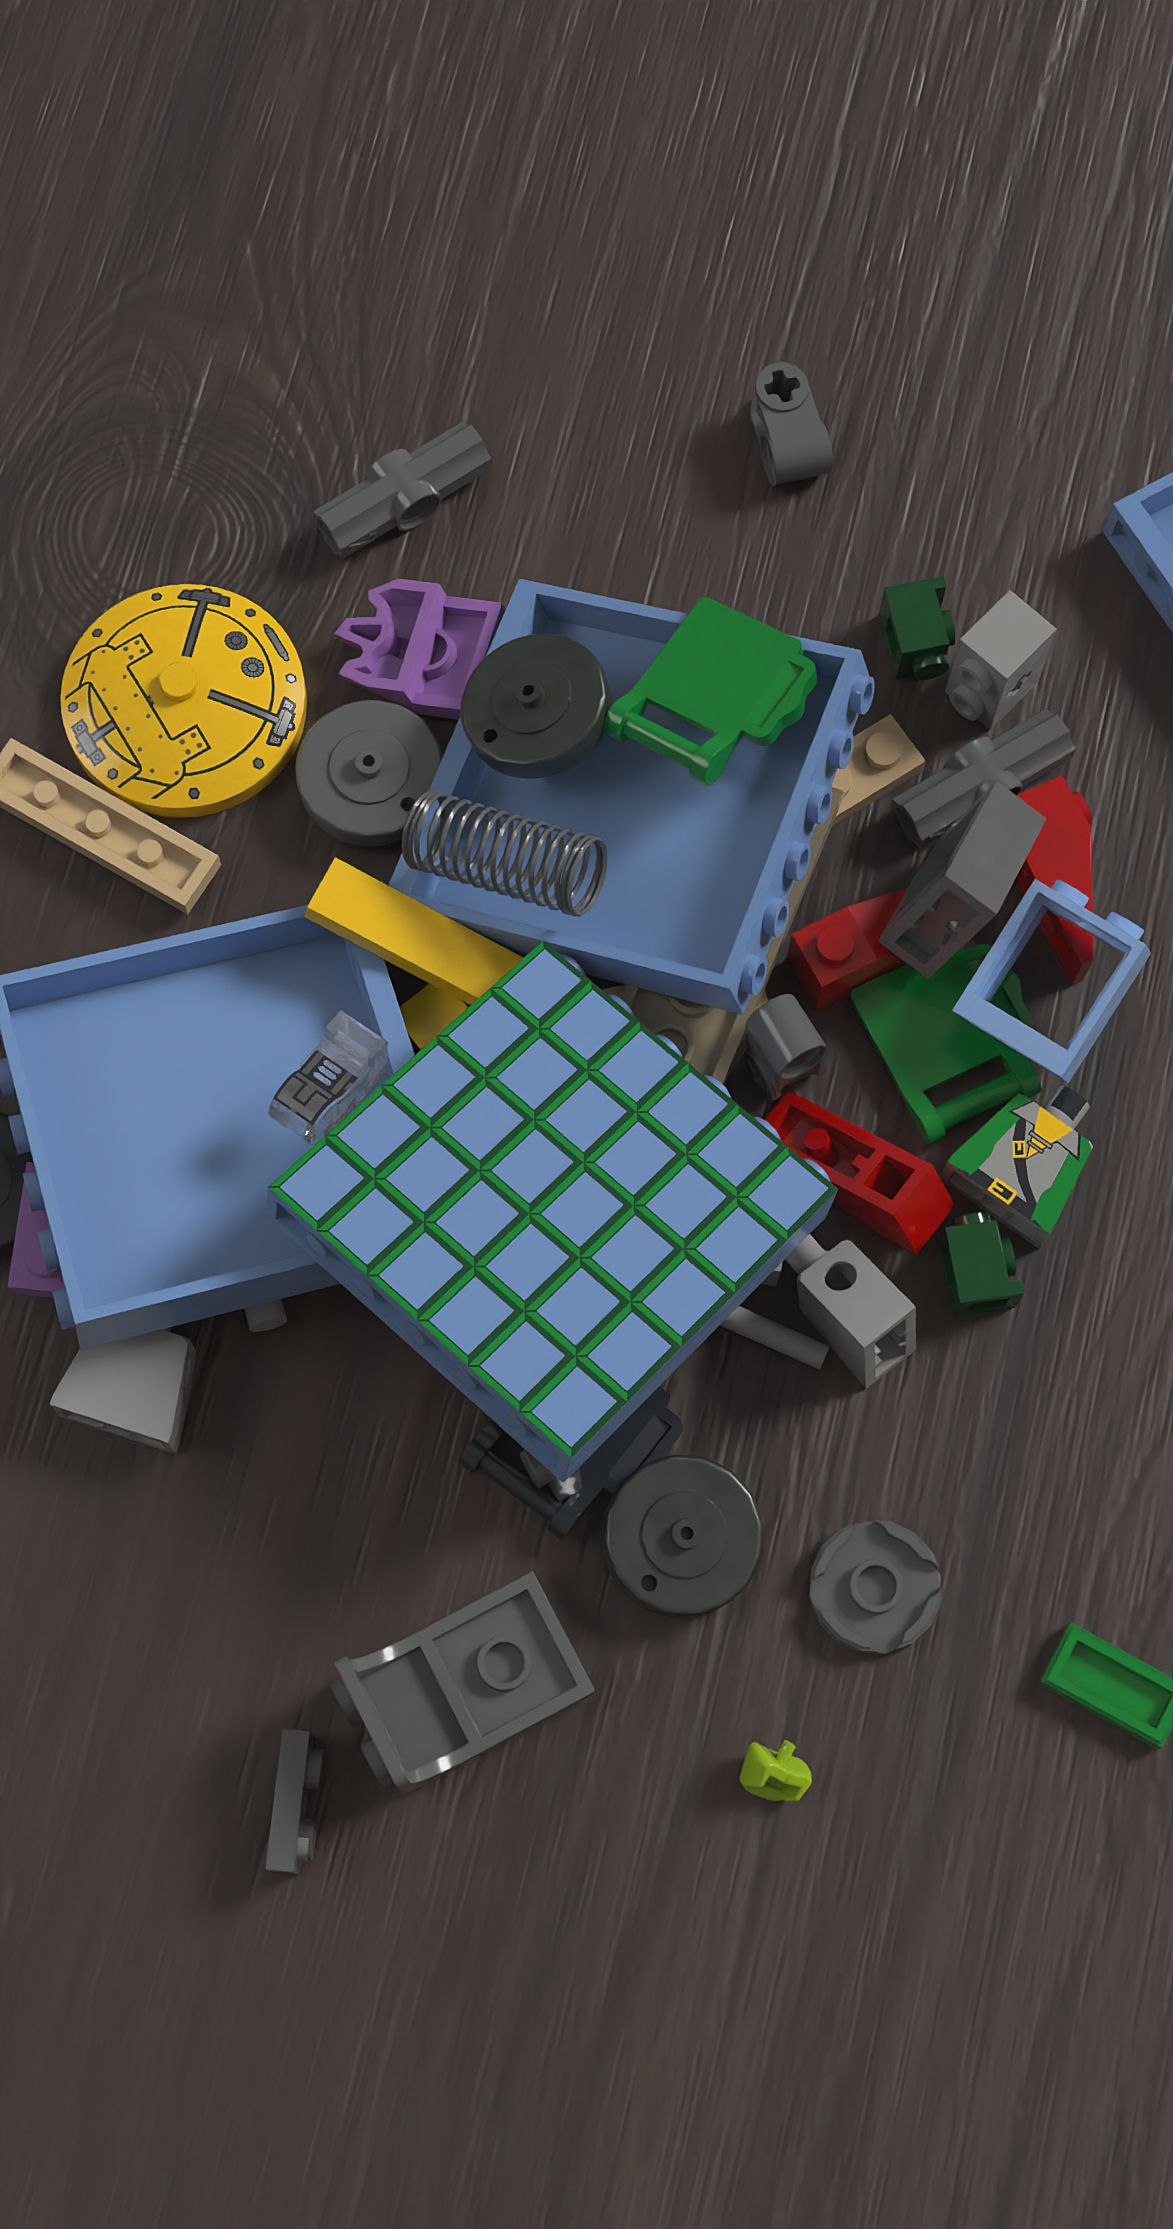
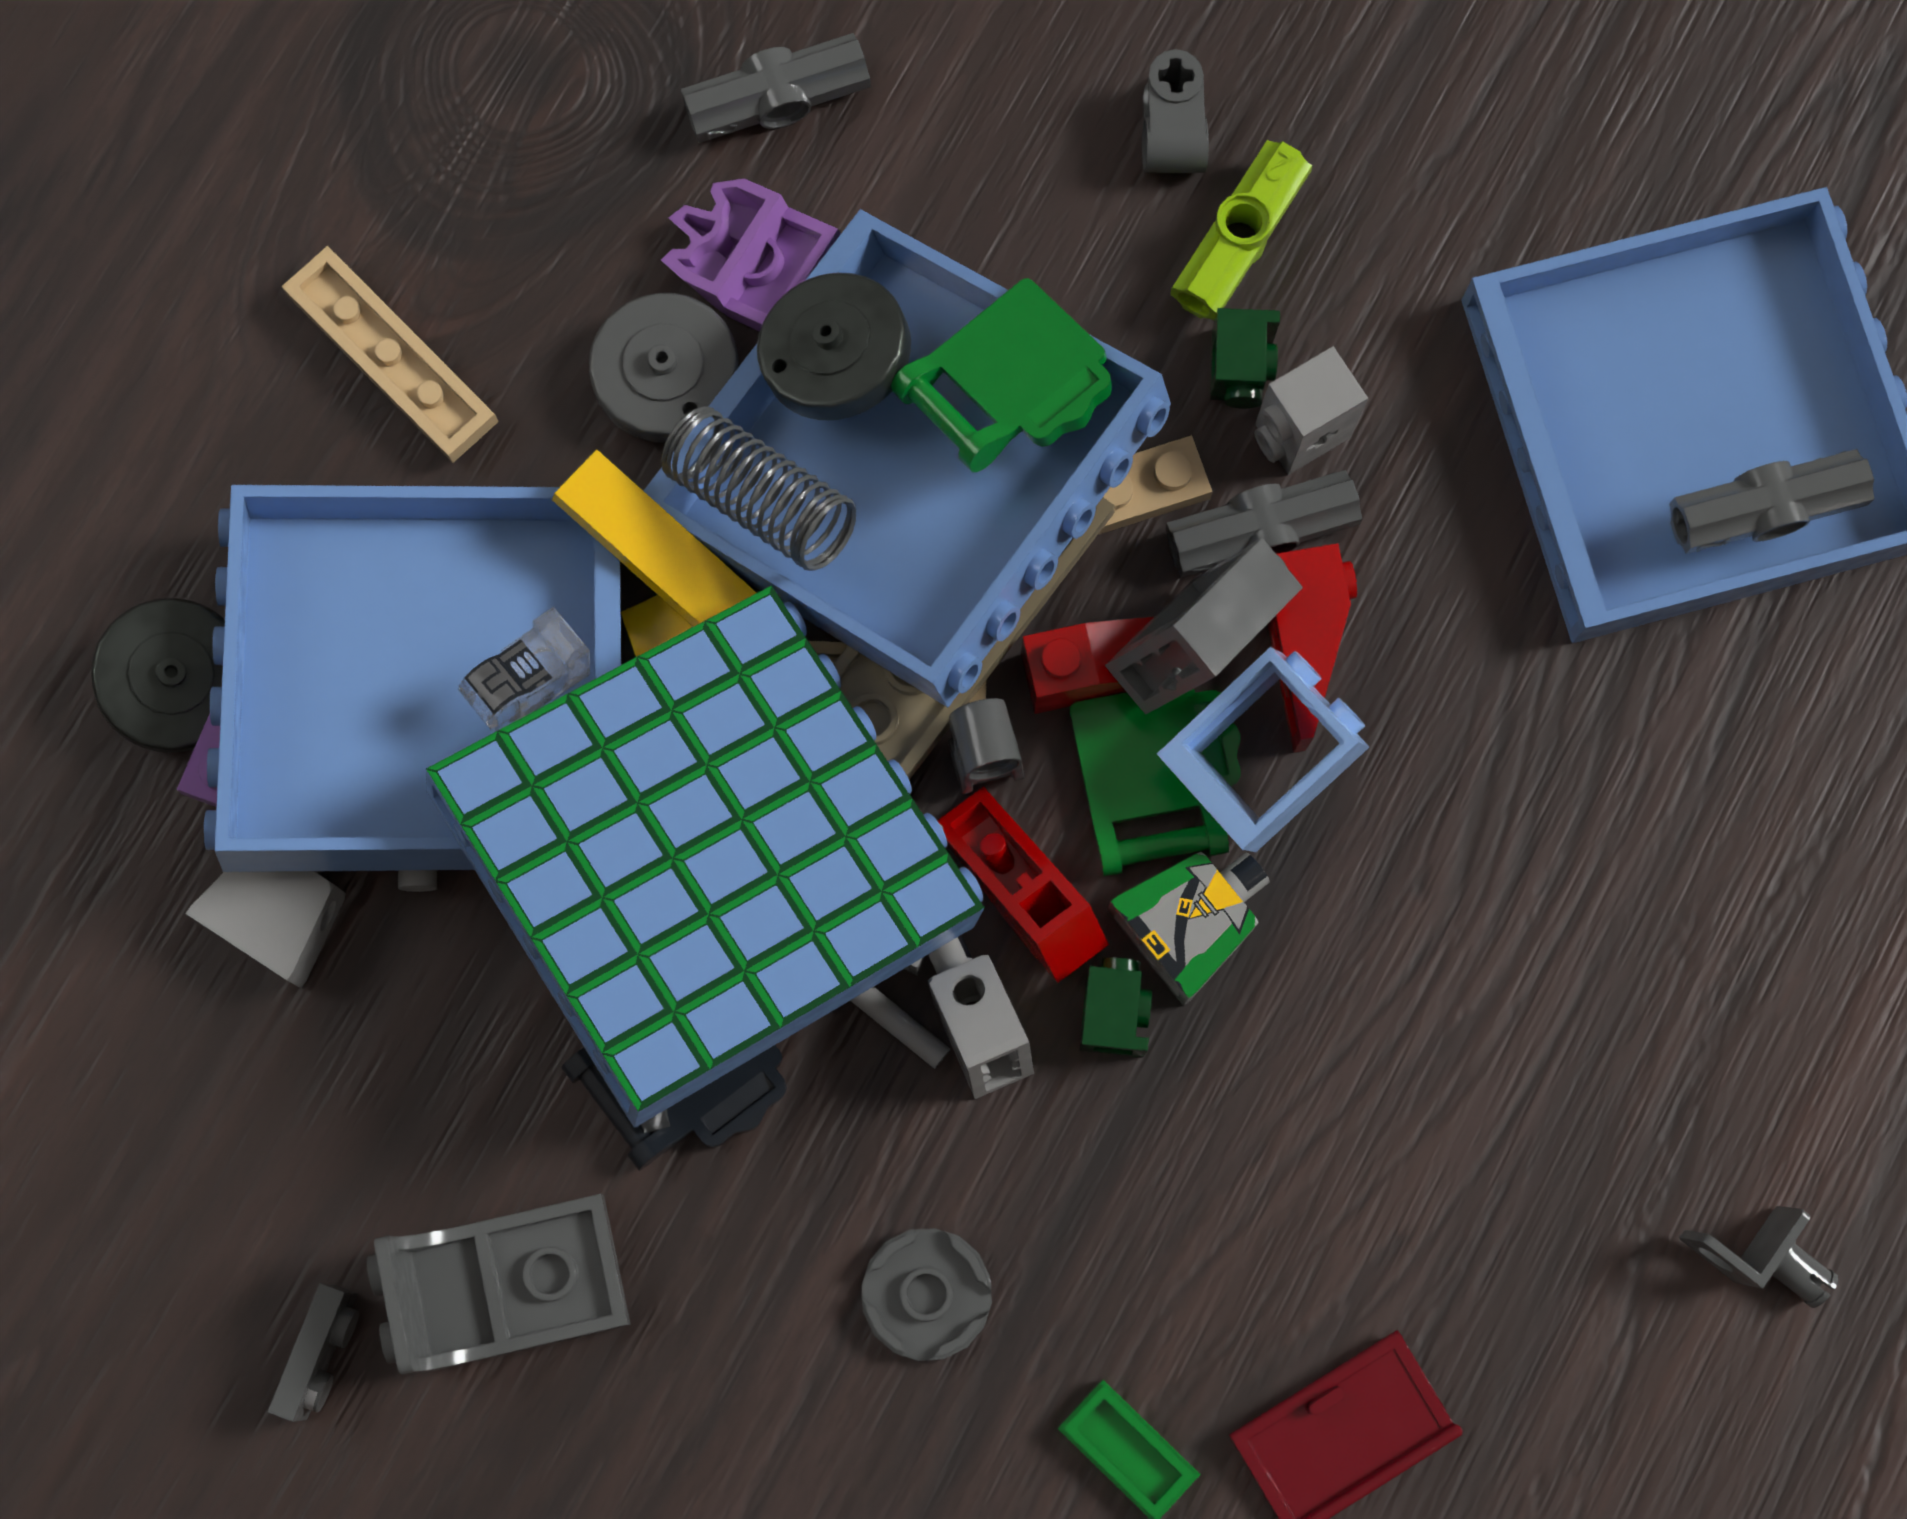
camera: 15 degrees right, 5 degrees up
yellow dish [61,584,307,818] -> none
pearl dark grey wheel [602,1455,763,1618] -> none
lime piece [739,1740,812,1802] -> none
none -> lime piece [1171,140,1312,321]

